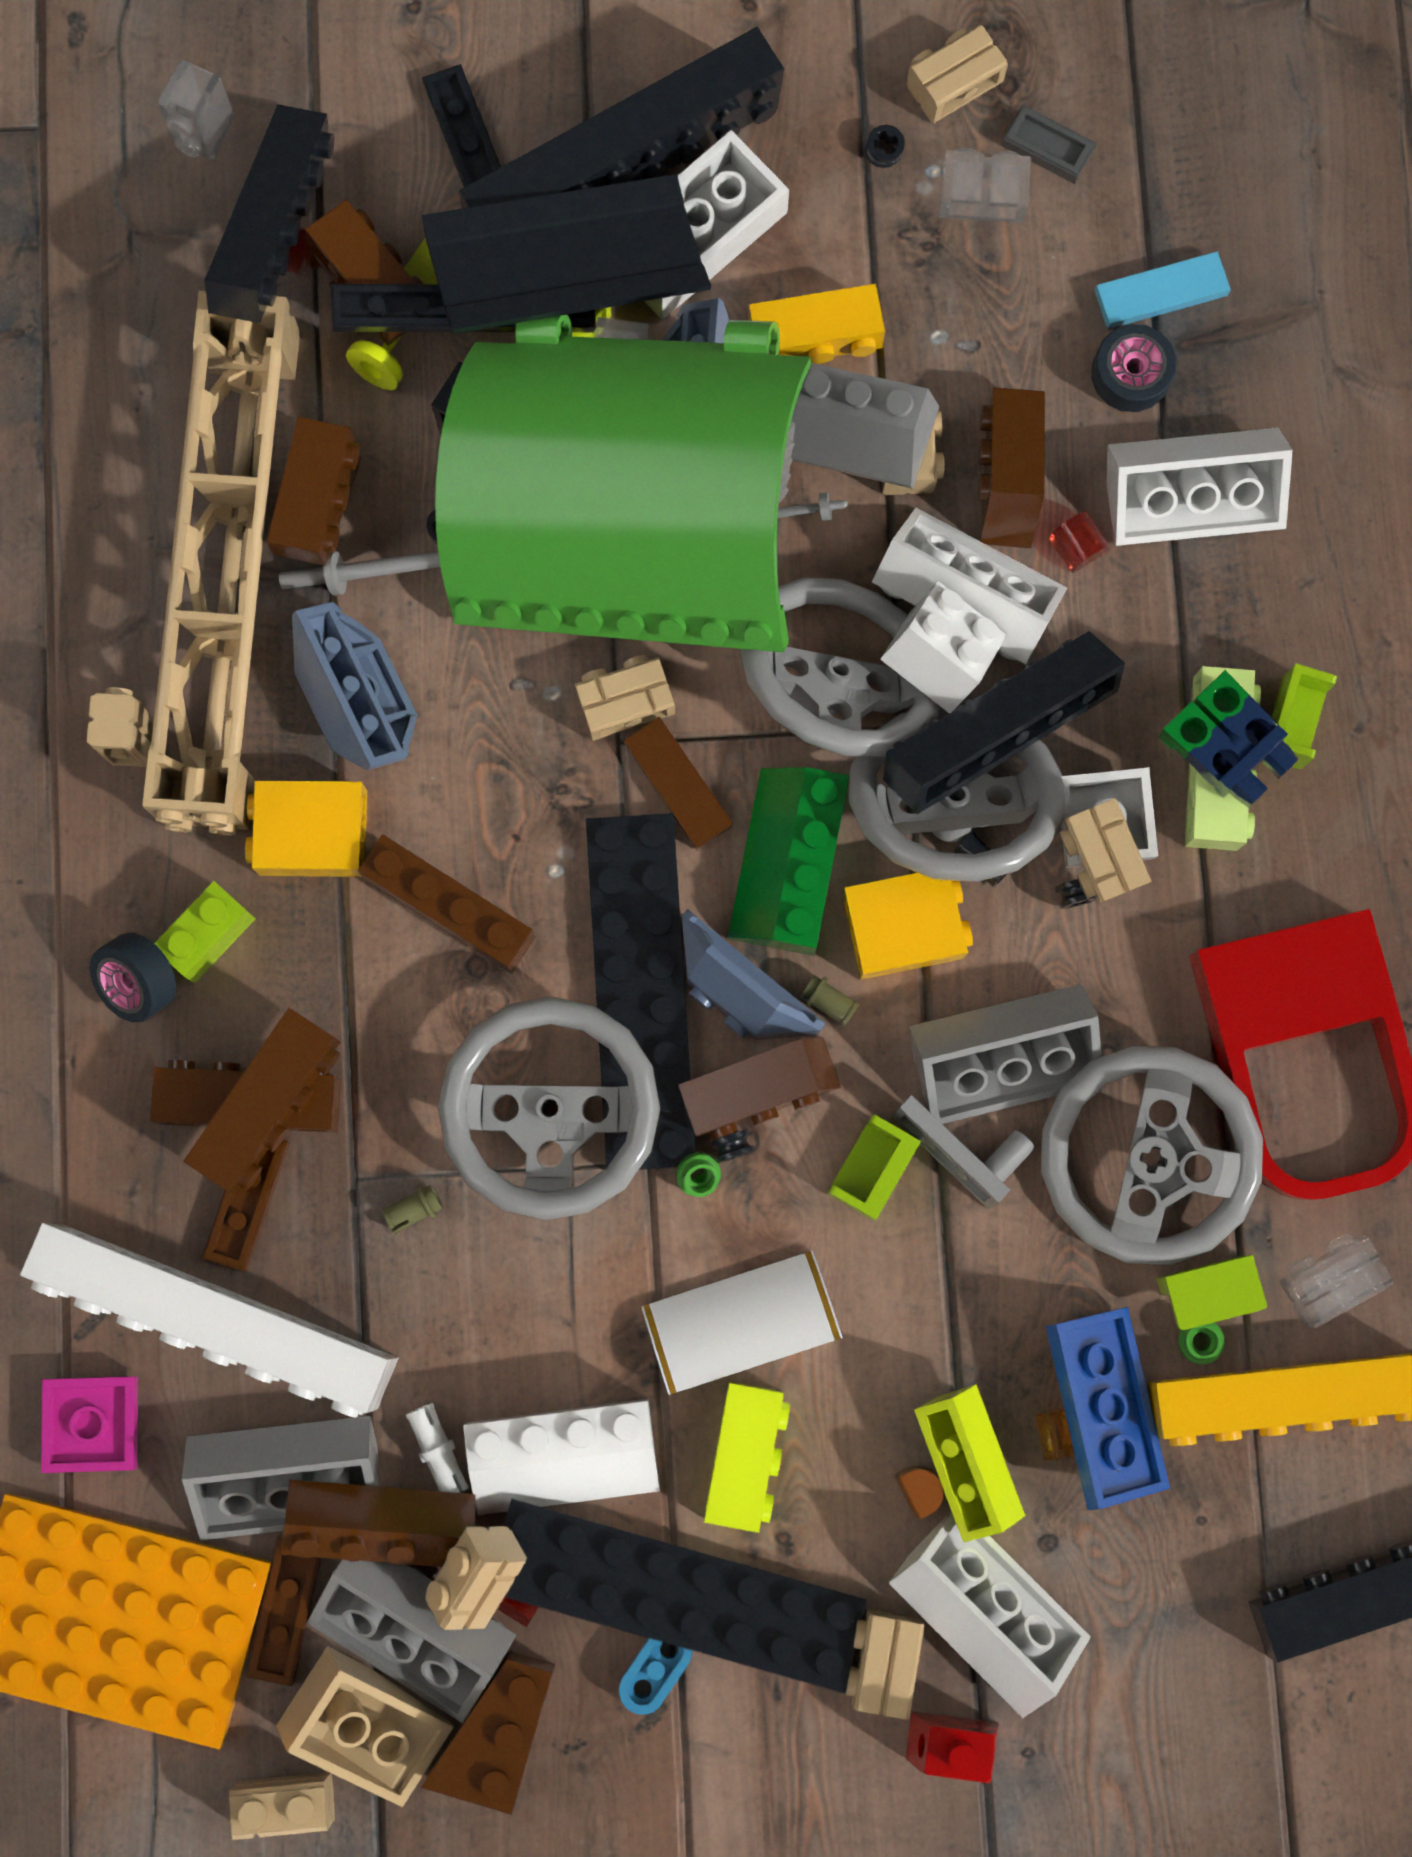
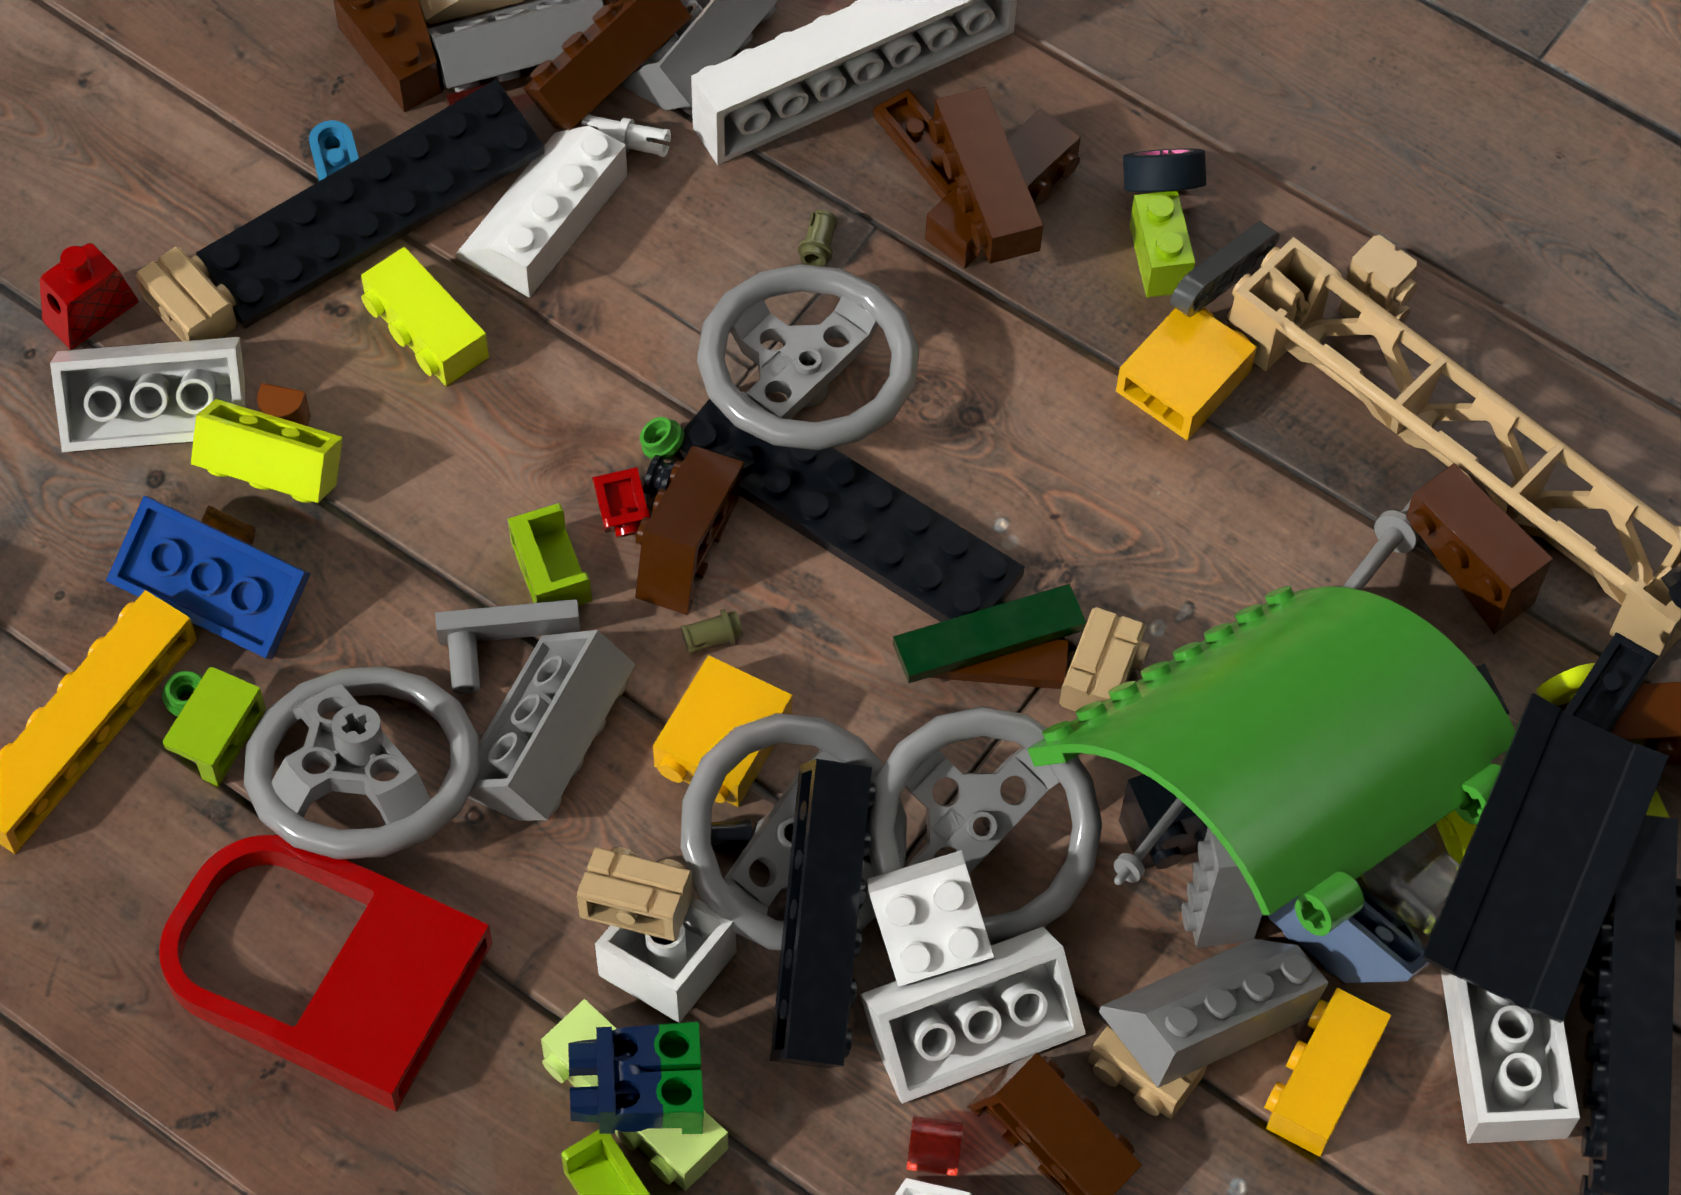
camera: 130 degrees right, 20 degrees down
sand blue wedge [292,602,418,771] -> none
reddish brown brick [358,834,536,974] -> none
tan brick [425,1527,527,1630] -> none
white slope [641,1251,843,1395] -> none
sand blue wedge [682,909,826,1040] -> none
green slope [727,767,850,956] -> none
clear brick [1279,1233,1394,1328] -> none
none -> red bracket [592,467,651,538]
none -> dark green tile [893,584,1087,684]
none -> dark grey beam [1170,221,1280,317]

